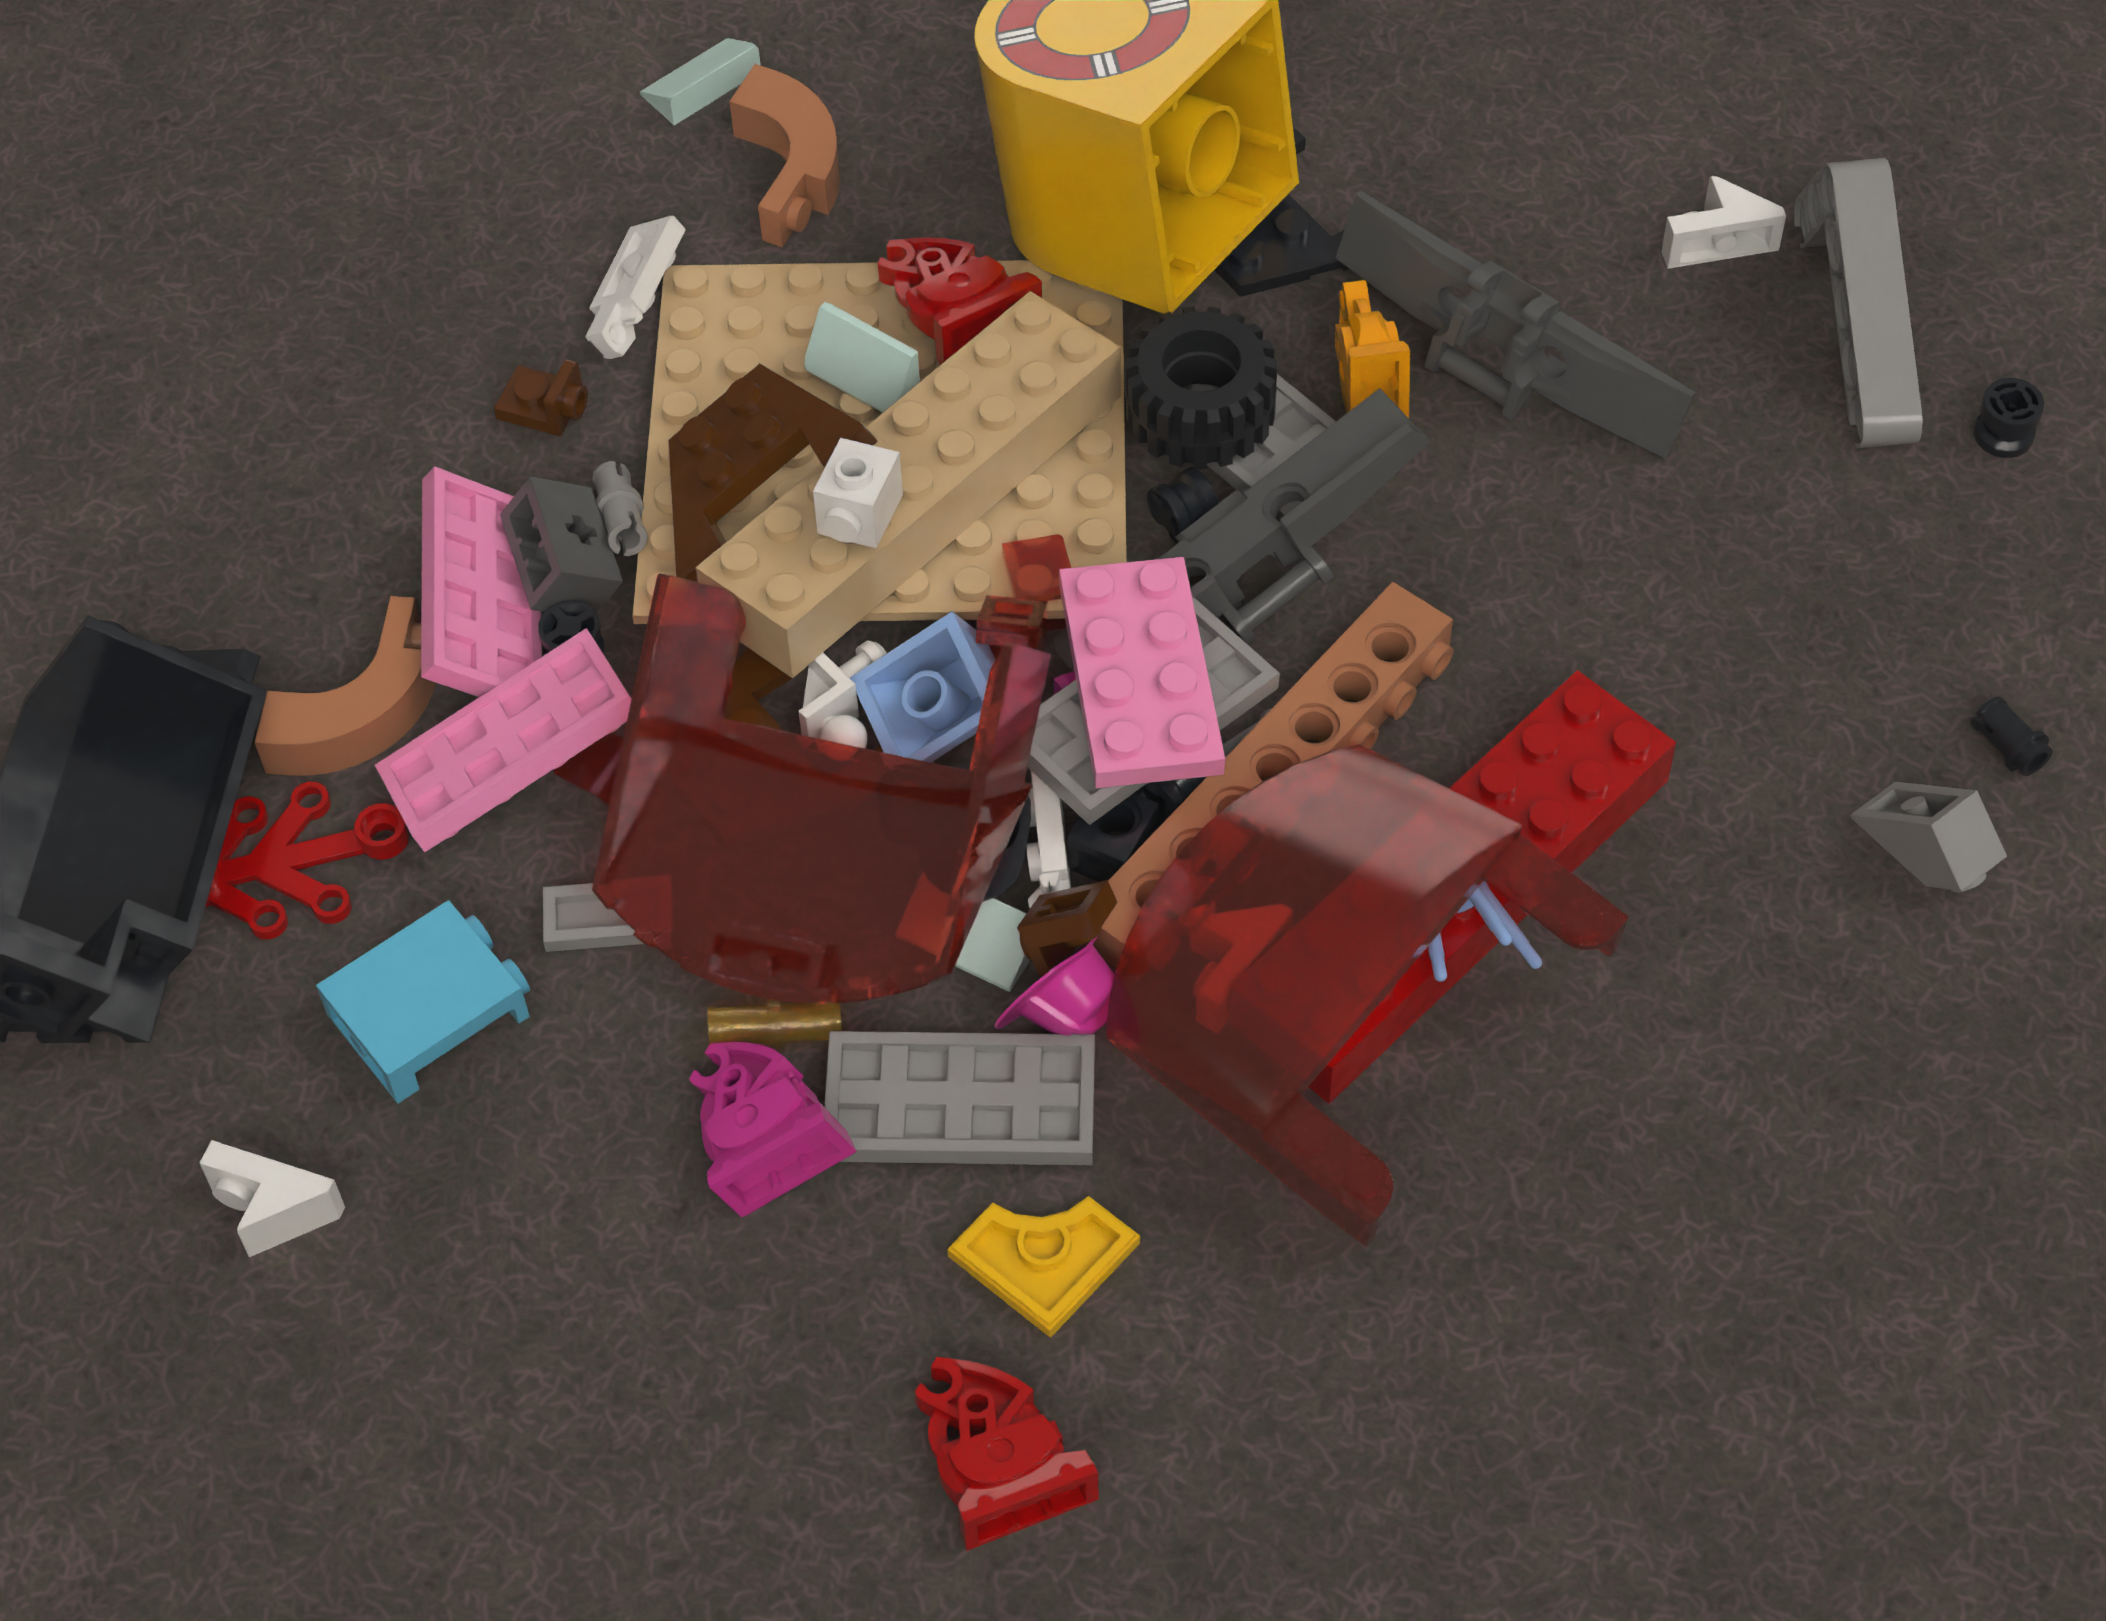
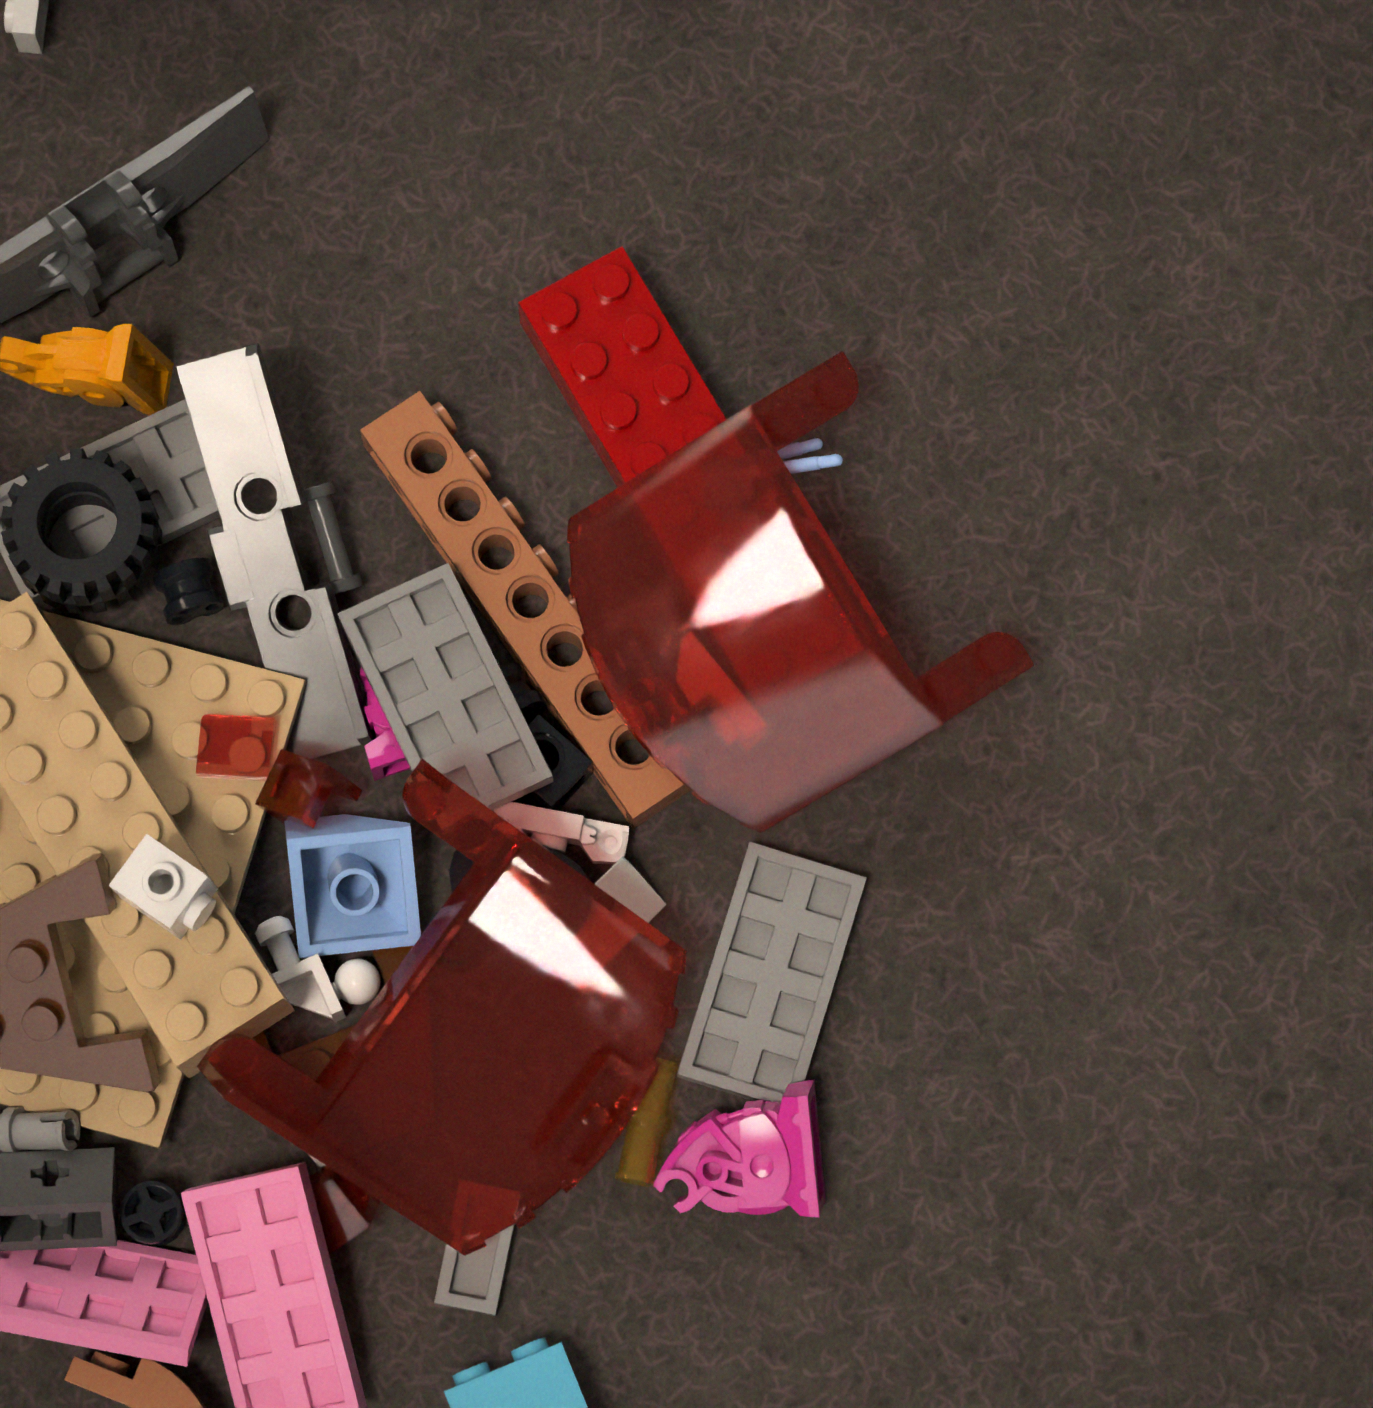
camera: 80 degrees left, 20 degrees up
red piece [915,1357,1099,1551] -> none
yellow tile [947,1196,1140,1338] -> none
dark pink piece [994,936,1118,1036] -> none
reddish brown bracket [1017,880,1118,978] -> none
bright pink plate [1059,557,1225,788] -> none
light grey slope [1850,782,2007,892] -> none

